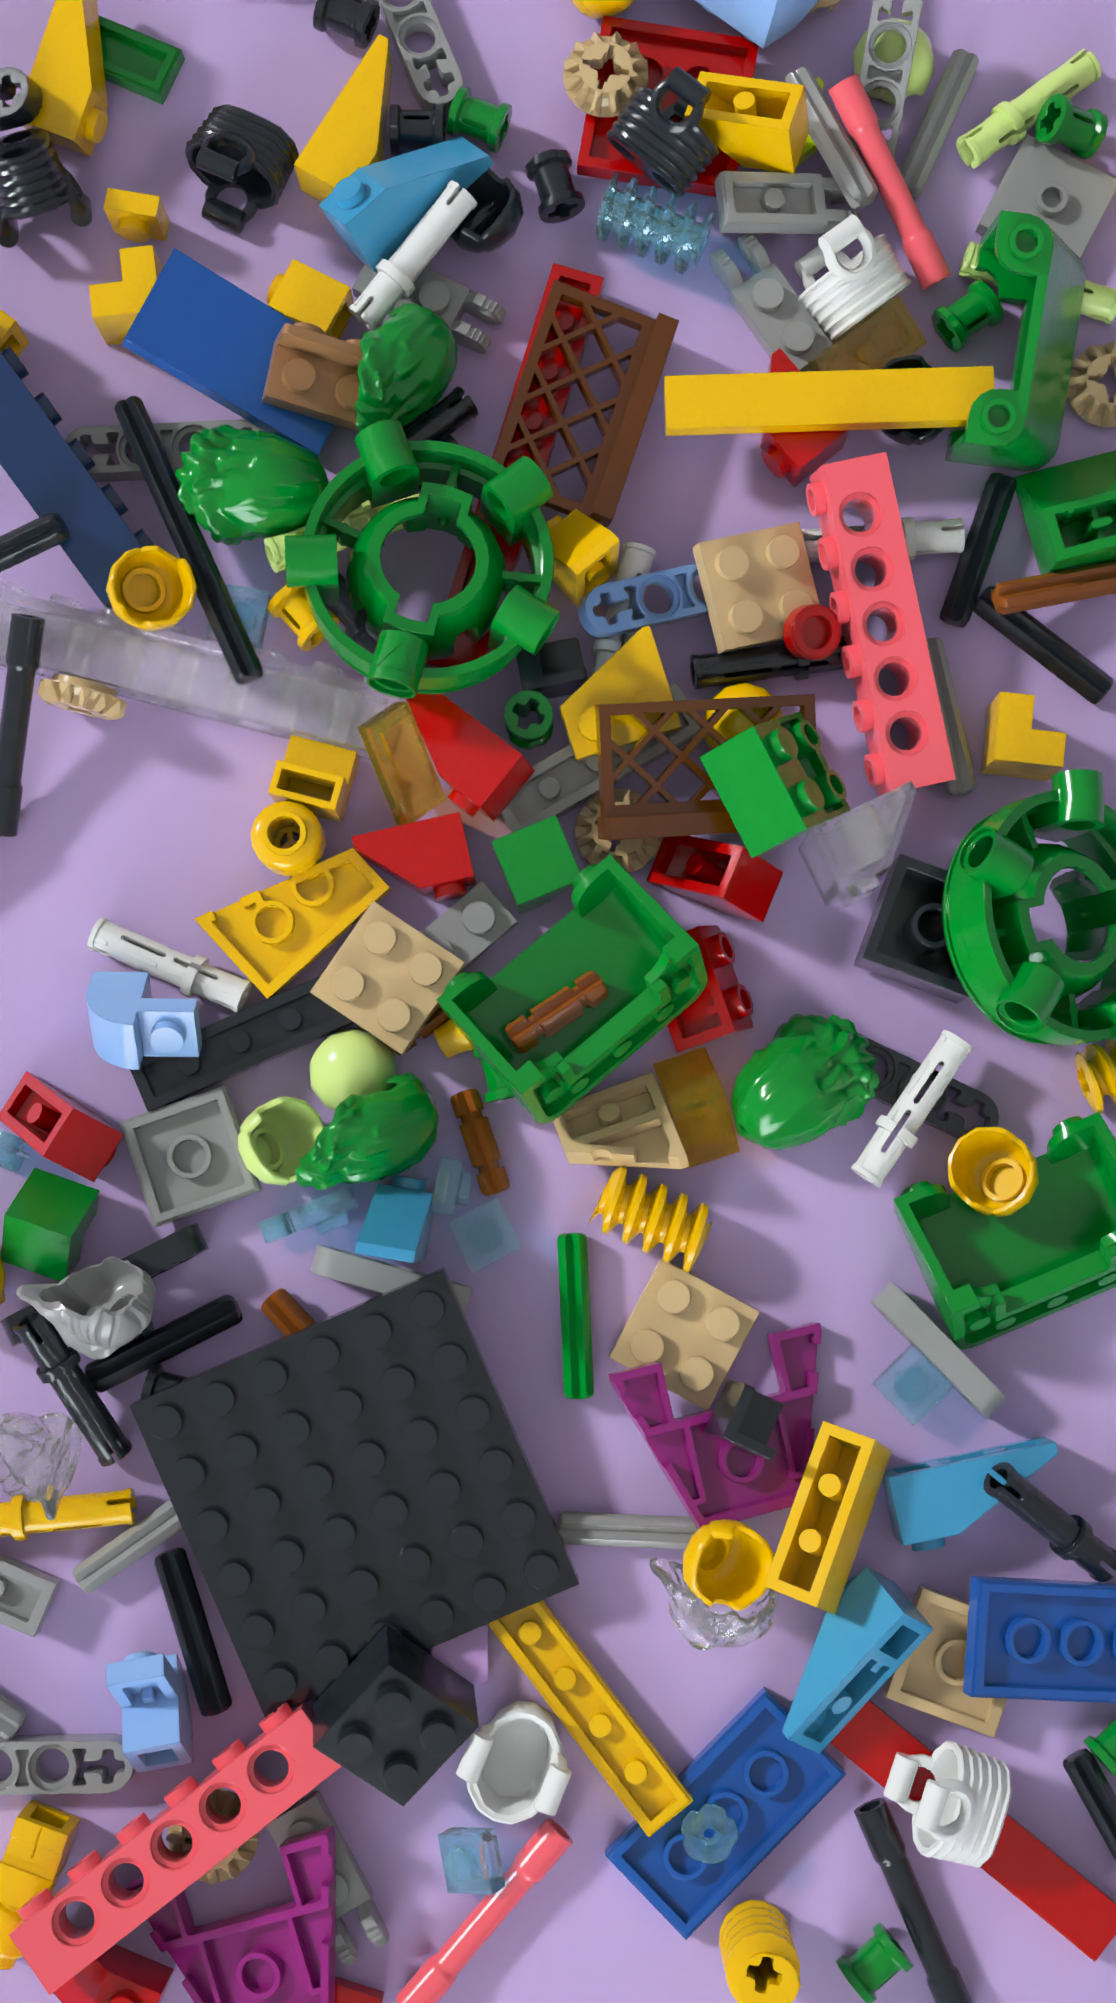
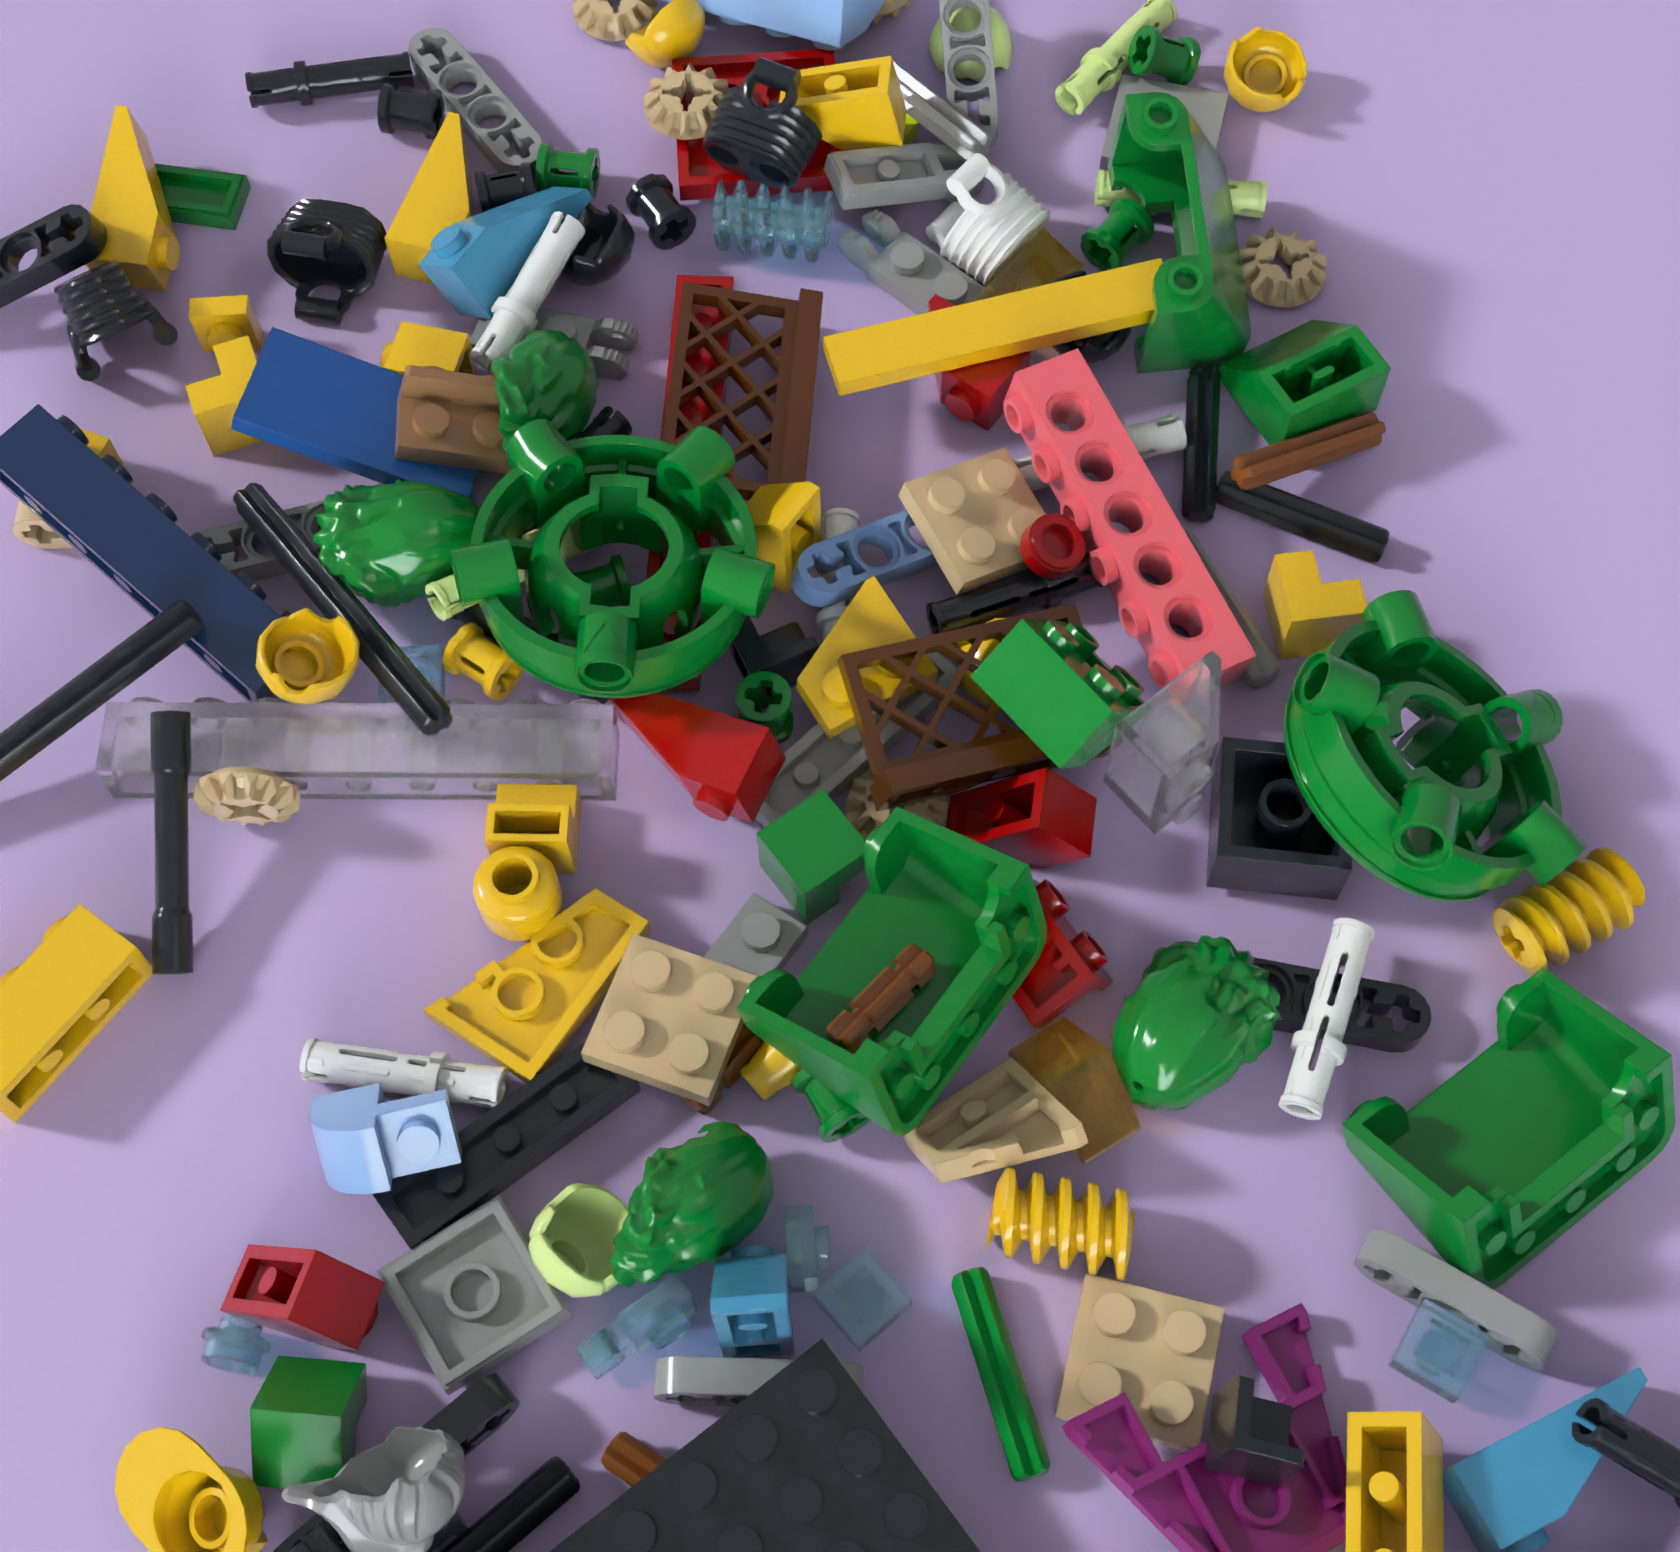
camera: 15 degrees left, 20 degrees down
yellowish green hair [309,1027,397,1111] -> none
red slope [352,812,477,901] -> none
clear yellow tile [357,702,446,825] -> none
dark orange axle [450,1088,510,1196] -> none
coral piece [828,74,952,290] -> none
light grey axle [900,49,979,199] -> none
yellow hair [948,1127,1039,1217] -> none
none -> green bush [568,554,631,607]

